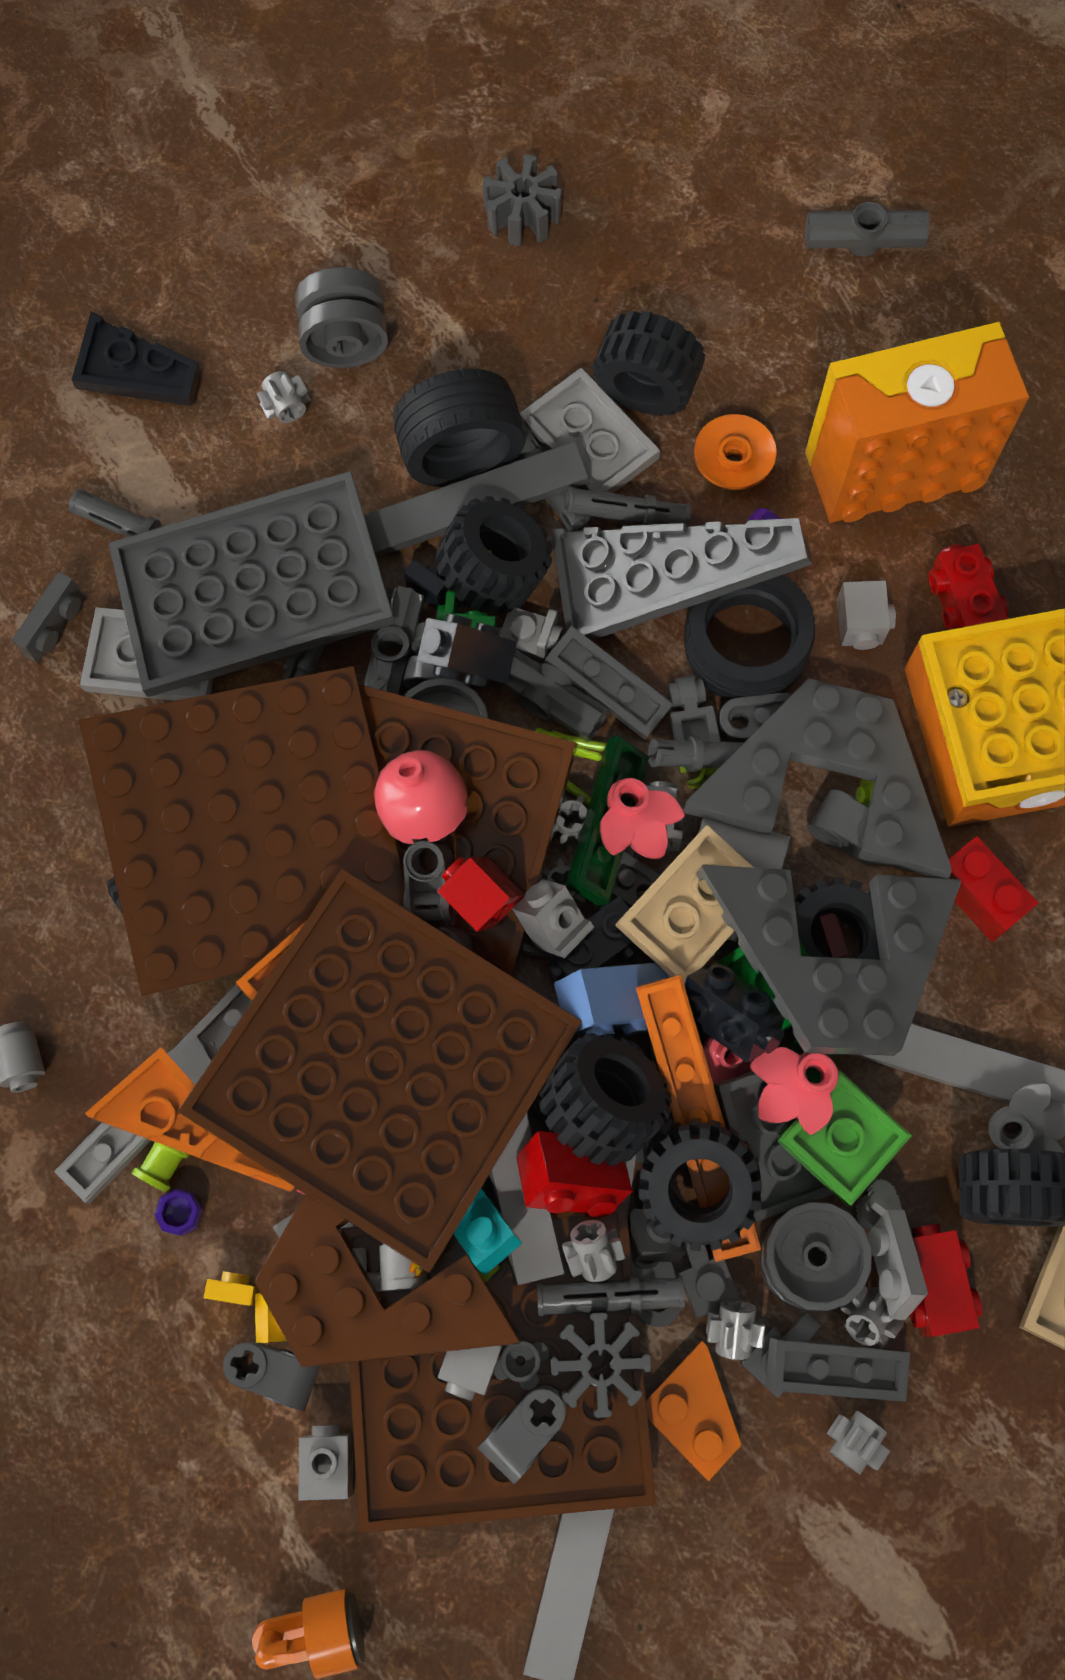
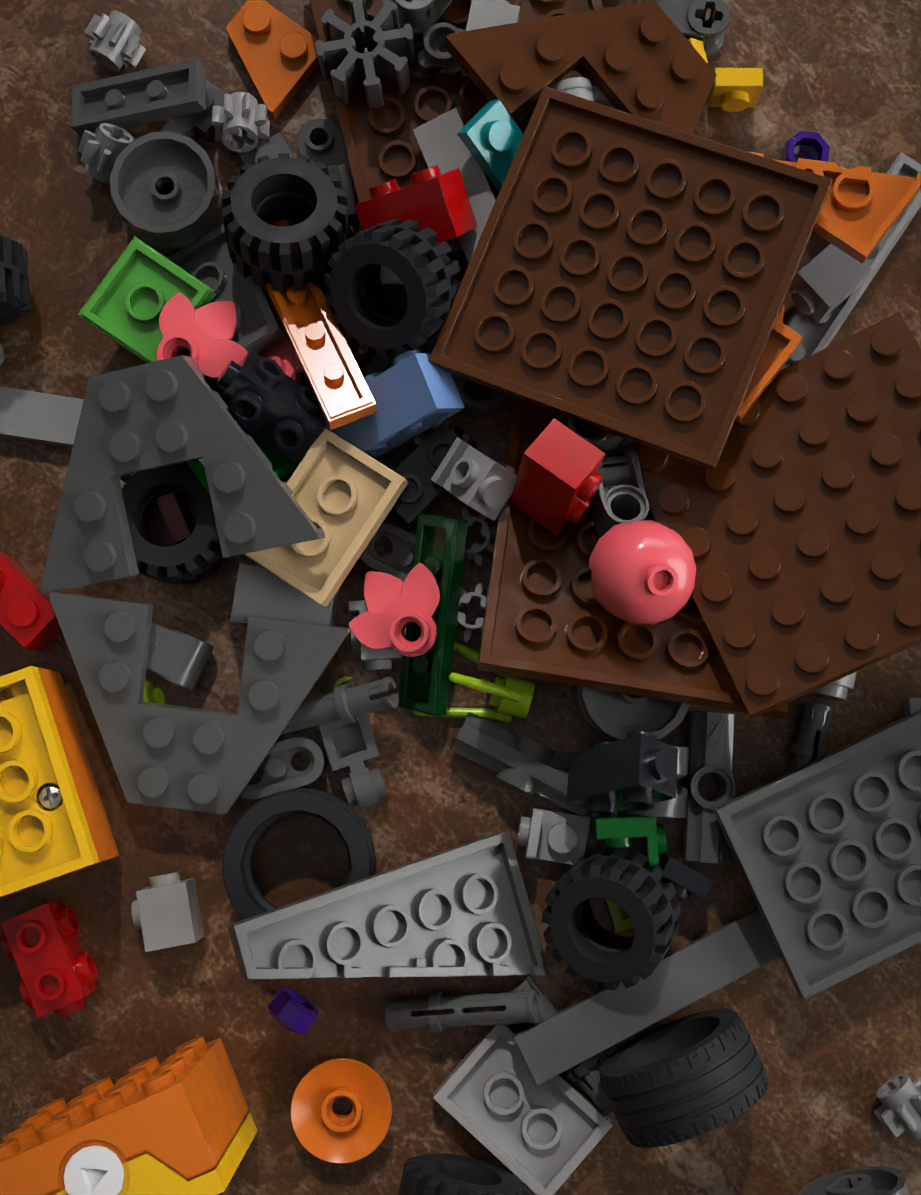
camera: 170 degrees right, 10 degrees up
dark grey pin [537,1275,685,1316] -> none
dark grey plate [544,626,673,740] -> none
light grey gear [562,1220,626,1282] -> none
light grey hinge [855,1178,928,1320] -> none
red brick [910,1223,982,1337] -> none

